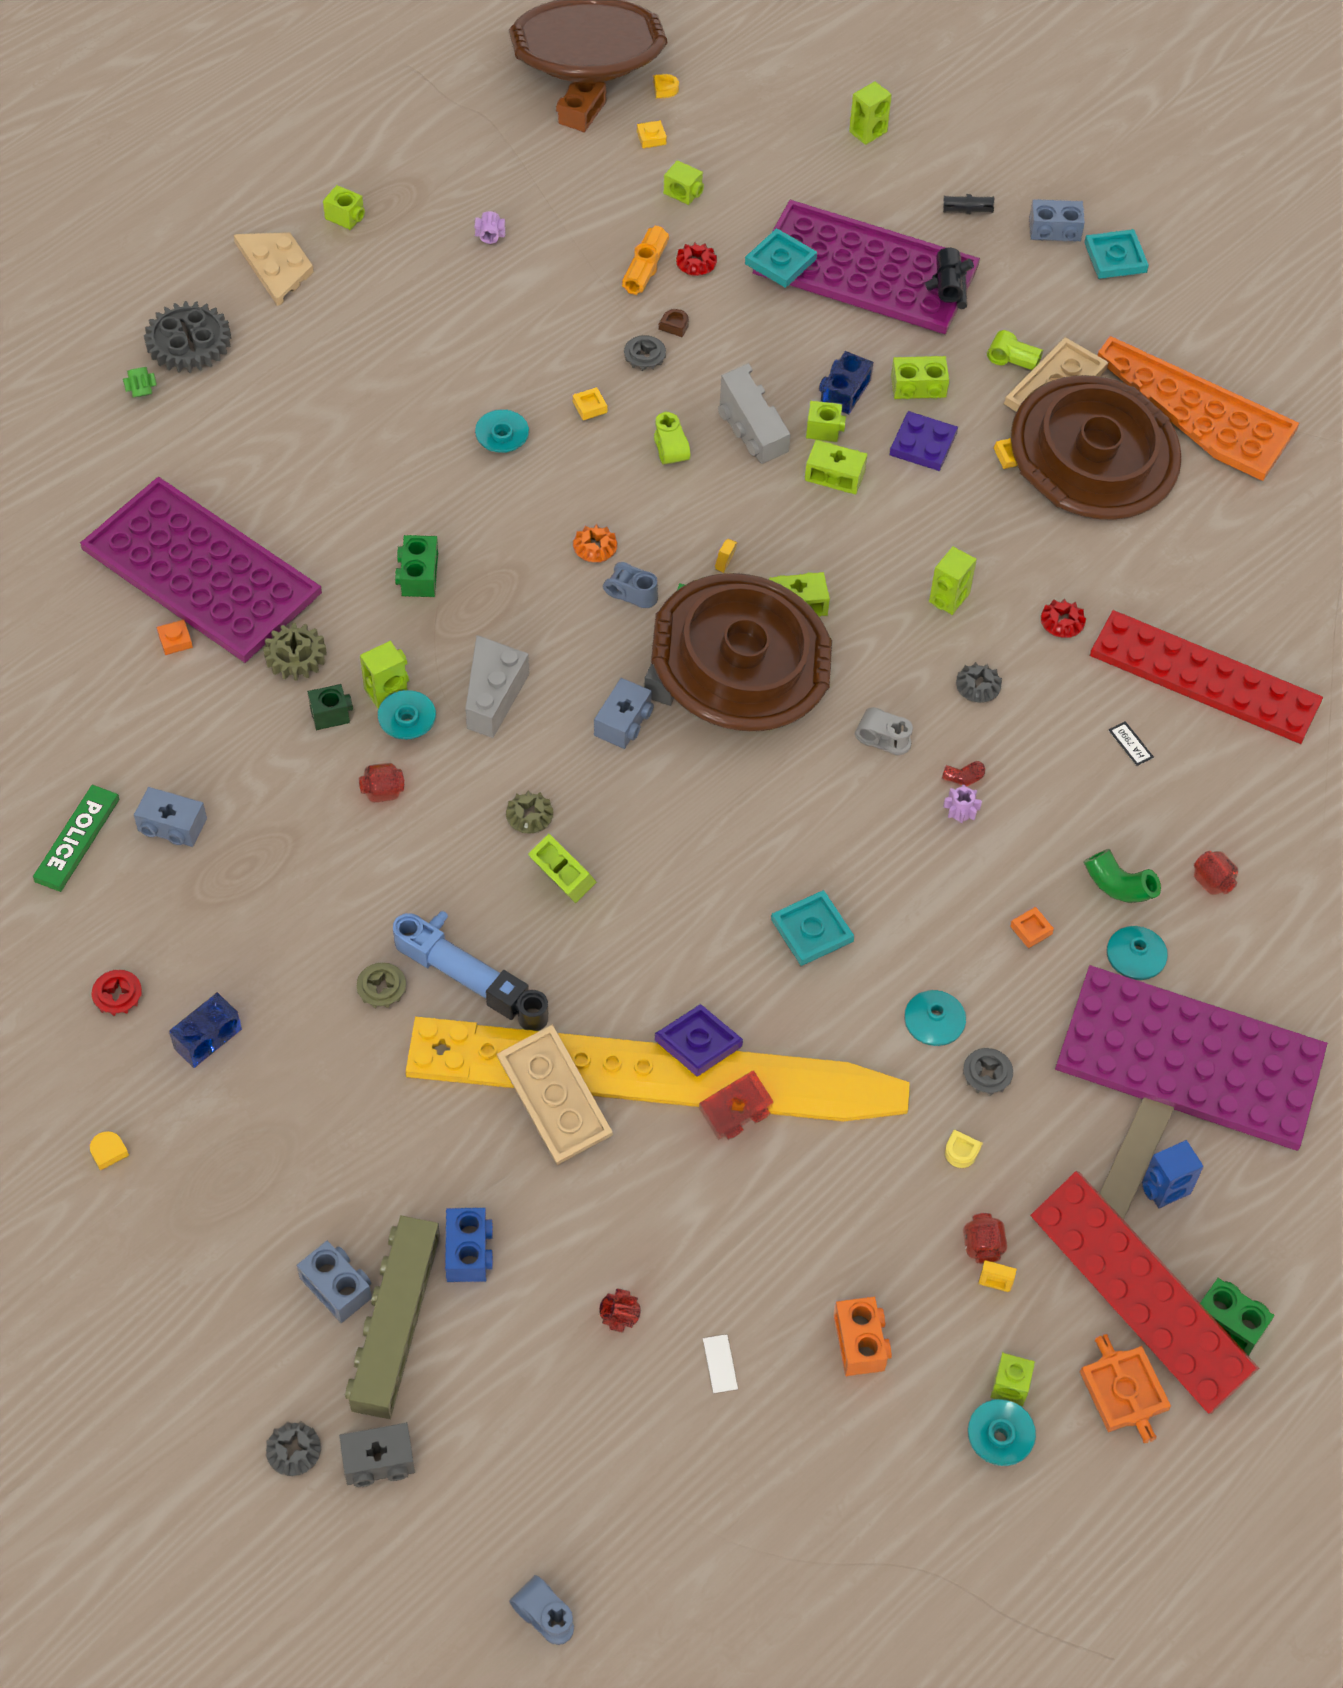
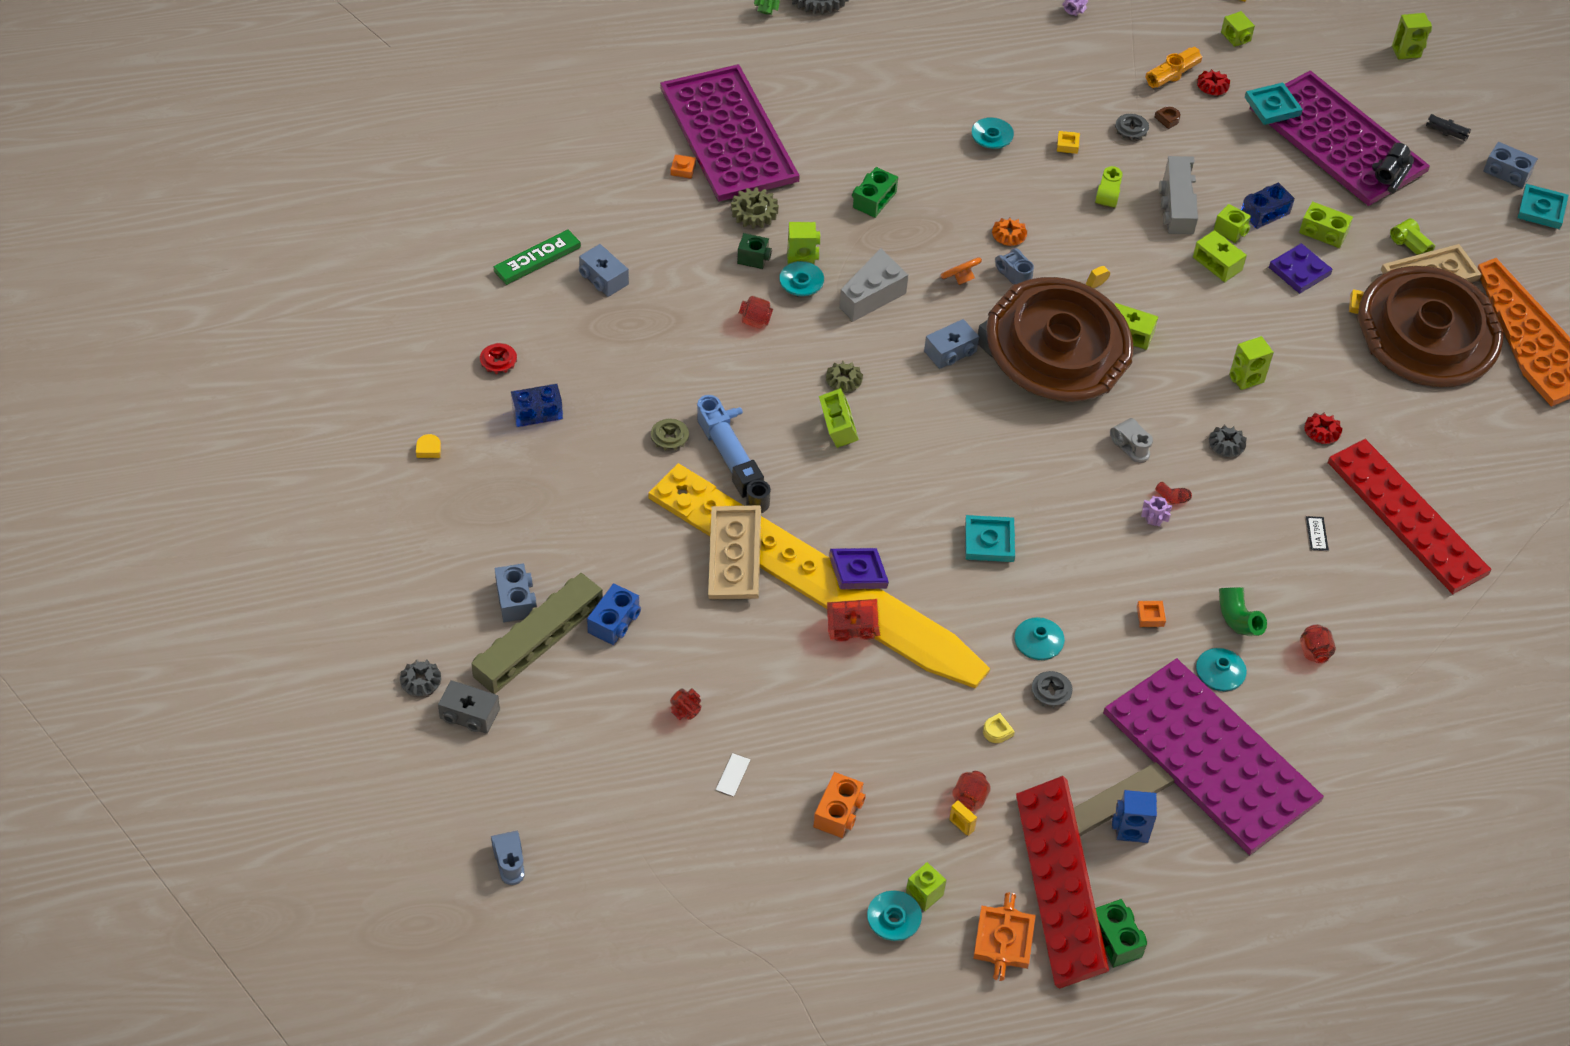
camera: 30 degrees right, 5 degrees down
none -> orange piece [940,257,982,285]

